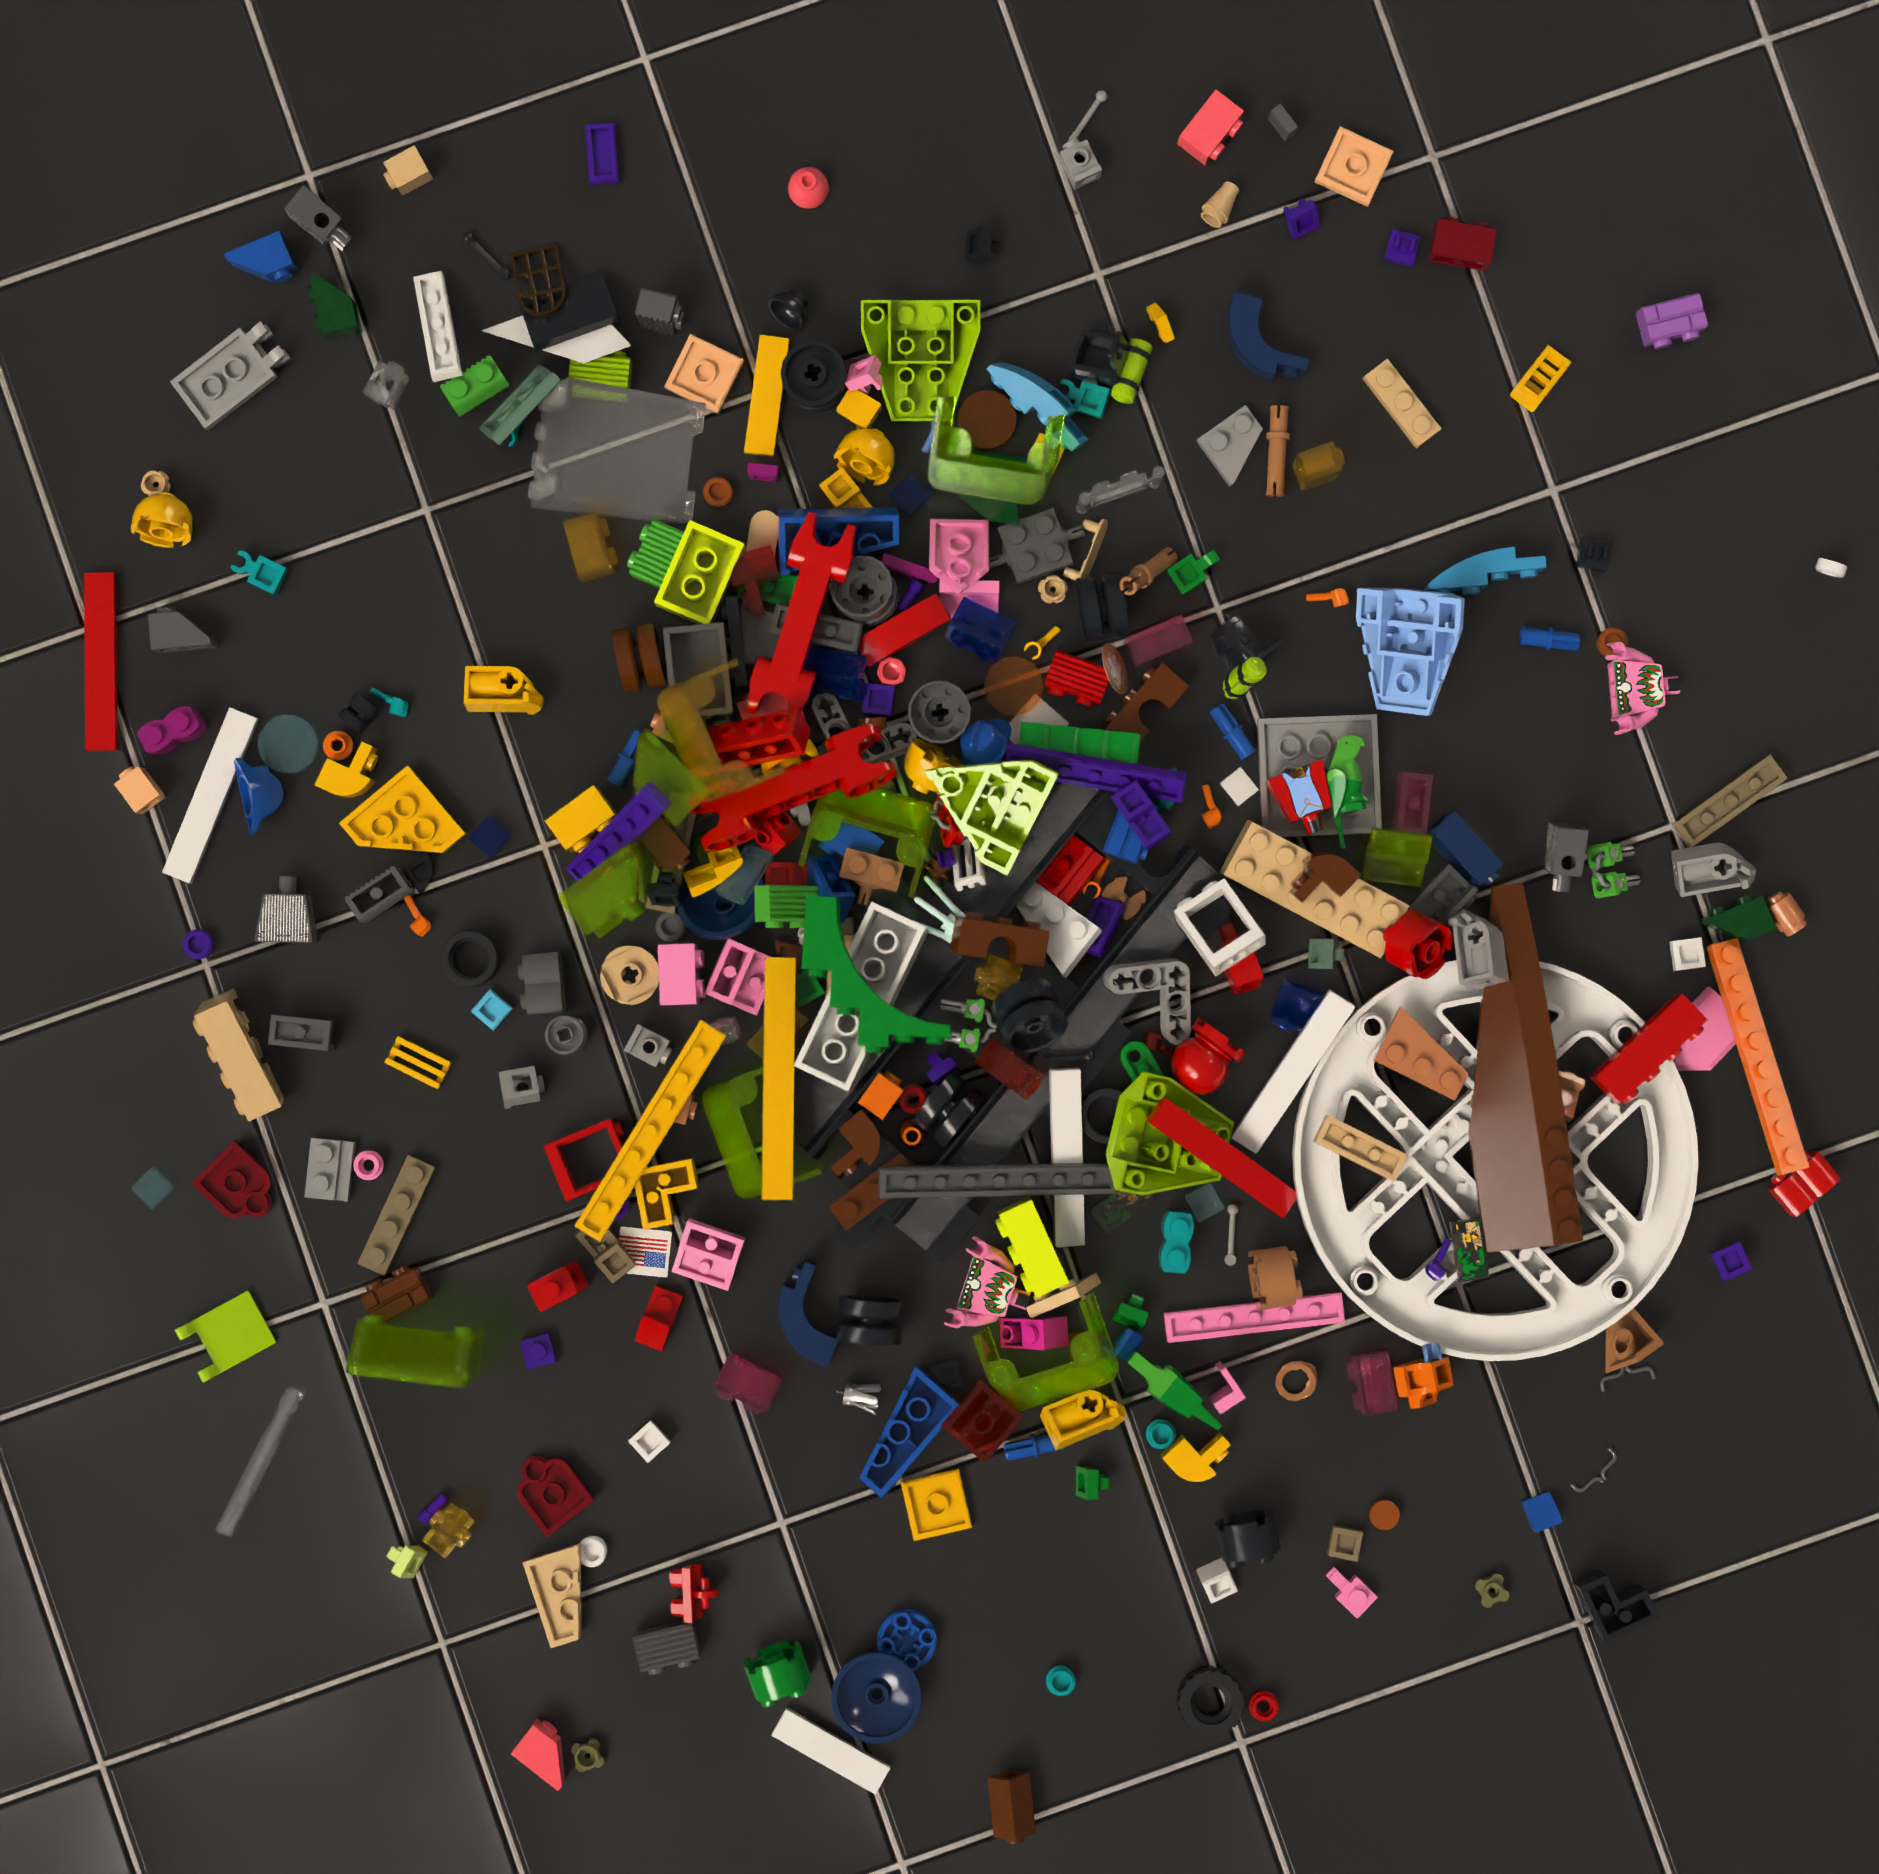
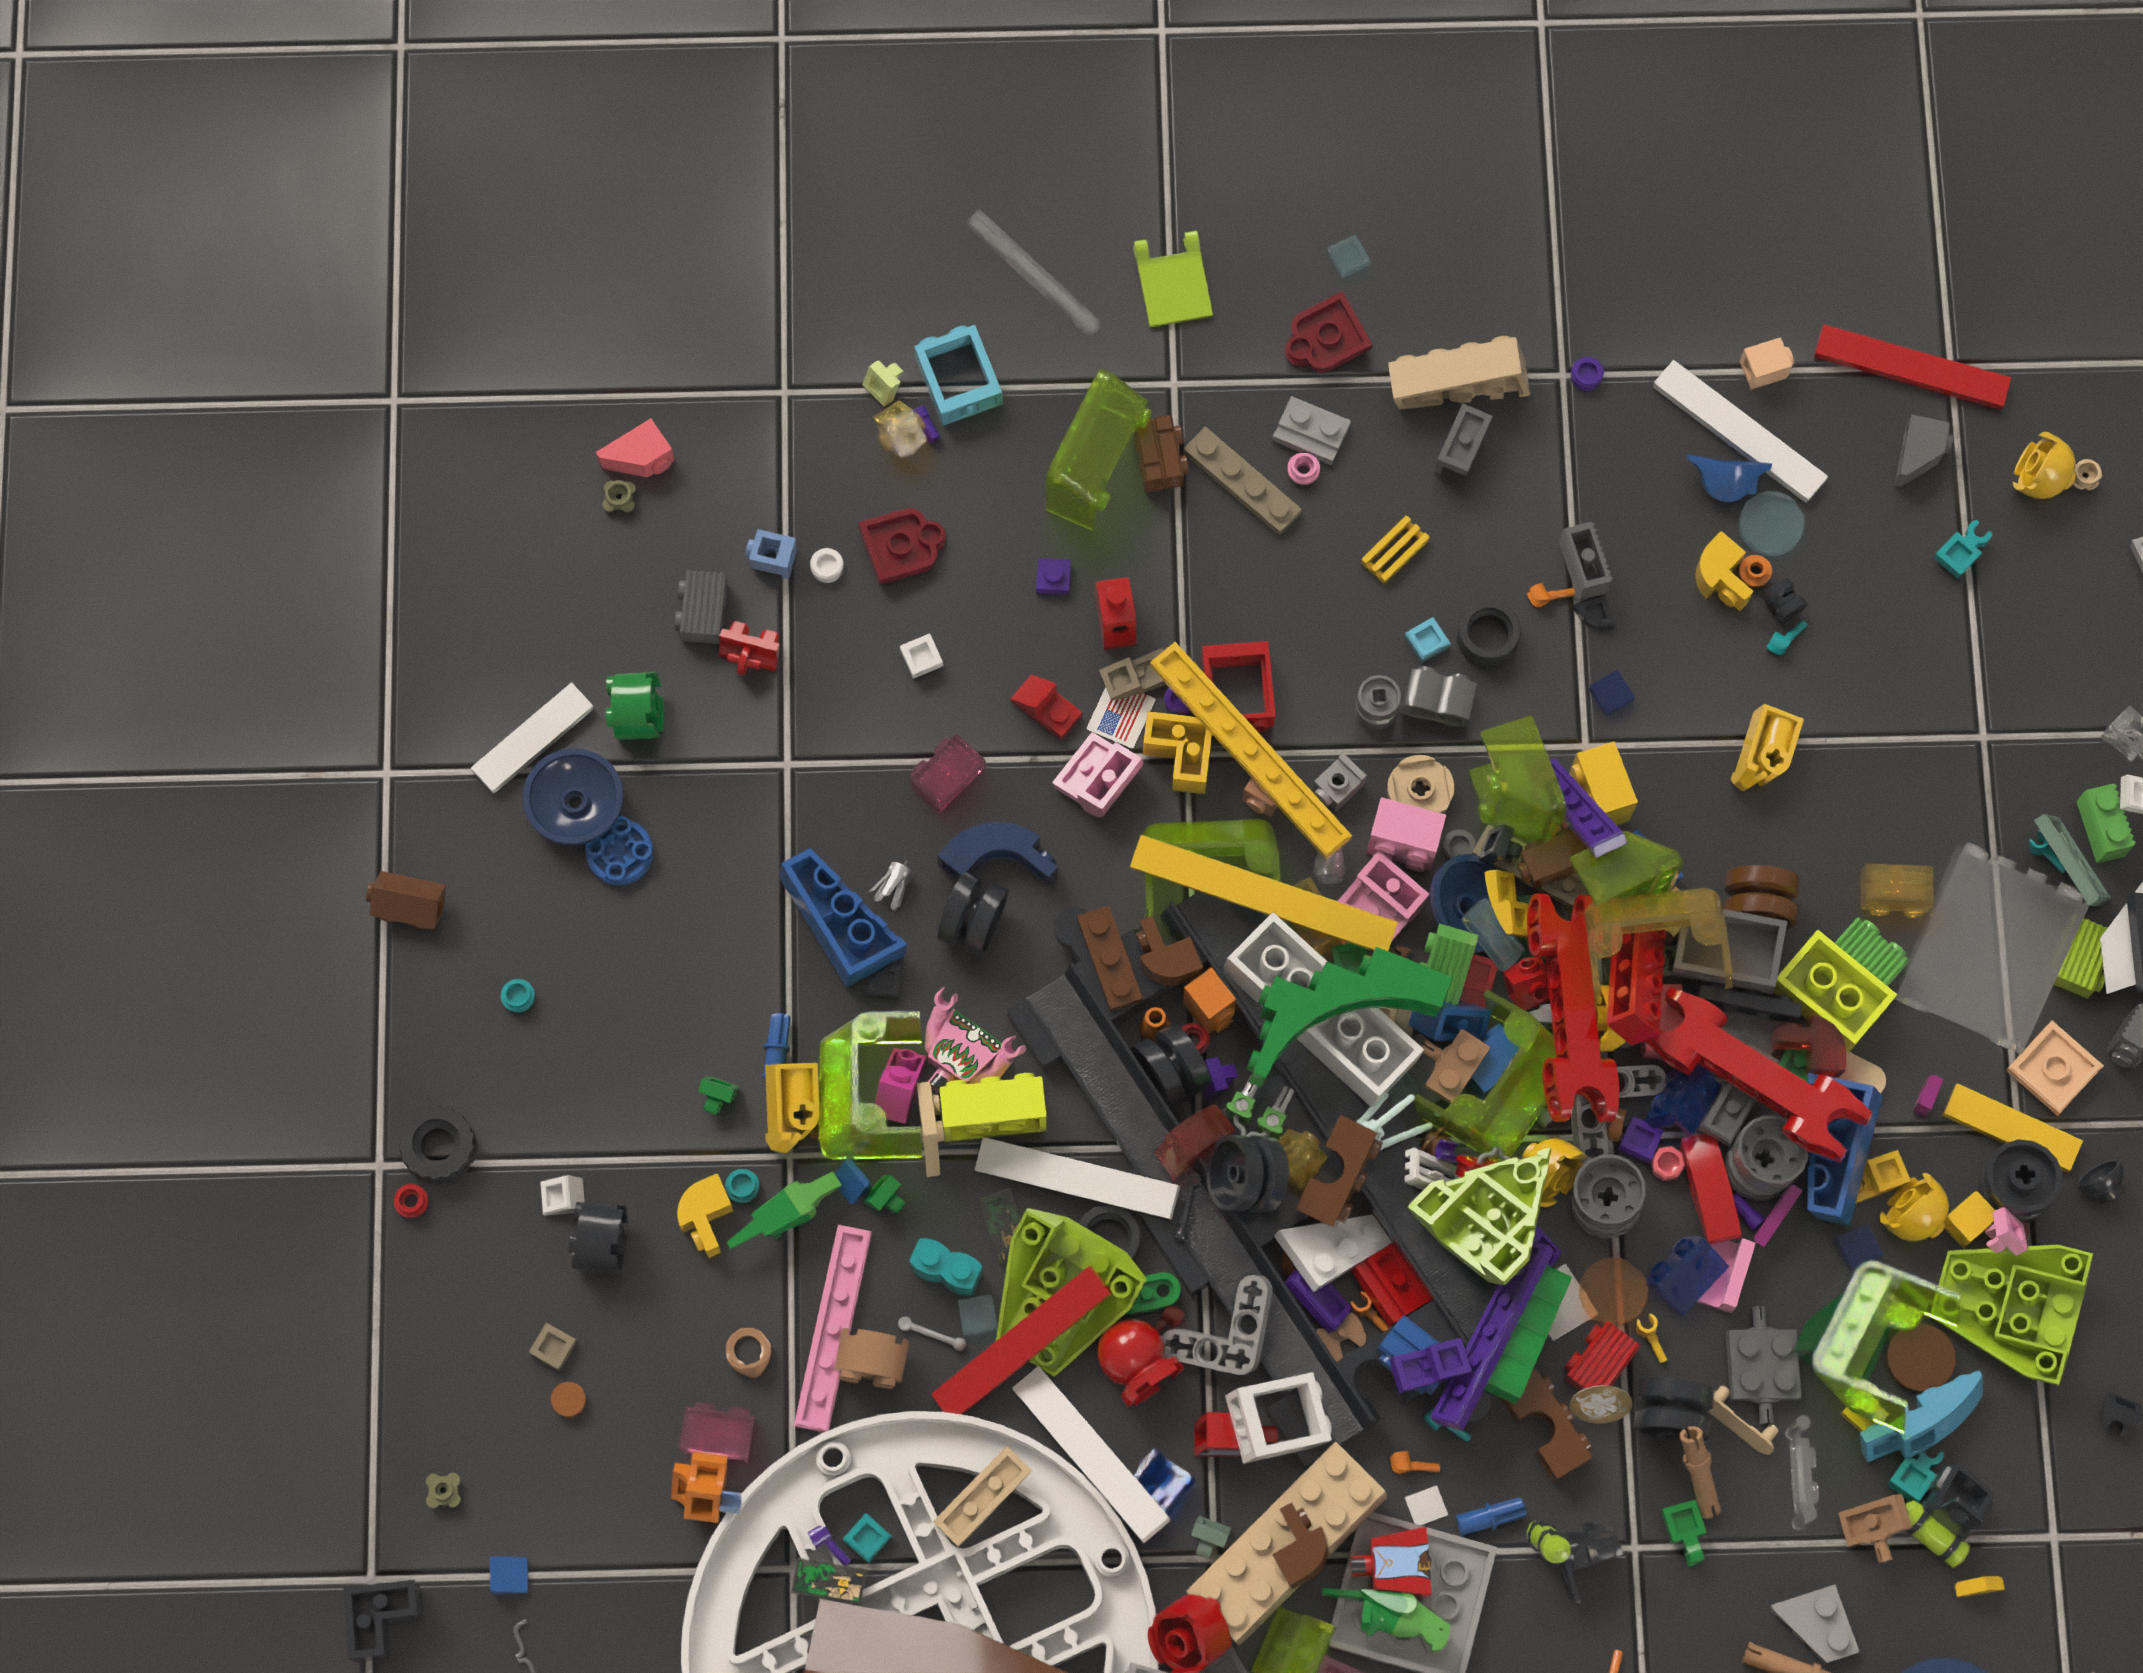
camera: 115 degrees right, 15 degrees down
magenta brick [137,706,208,755] -> none
dark grey torso [255,876,318,943] -> none
yellow plate [339,765,466,853] -> none
light grey brick [499,1066,545,1109] -> none
tan wing [523,1543,581,1648] -> none
dark orange tile [703,477,733,508] -> none
dark grey tile [878,1163,1116,1198] -> none
yellow tile [901,1468,972,1541] -> none
bright pink tile [929,519,989,595] -> none
clear red slope [941,1380,1024,1463] -> none
blue piece [960,719,1012,766] -> none
tan plate [1038,575,1068,604] -> none
clear pink brick [1124,615,1193,669] -> none
bright pink panel [1209,1361,1246,1414] -> none
bright pink plate [1326,1566,1378,1619] -> none
nougat wing [1373,1007,1468,1100] -> none
none -> medium blue brick [745,529,797,579]
none -> teal tile [843,1513,892,1564]
none -> medium azure window [914,325,1003,426]
none -> medium nougat plate [1838,1494,1912,1564]

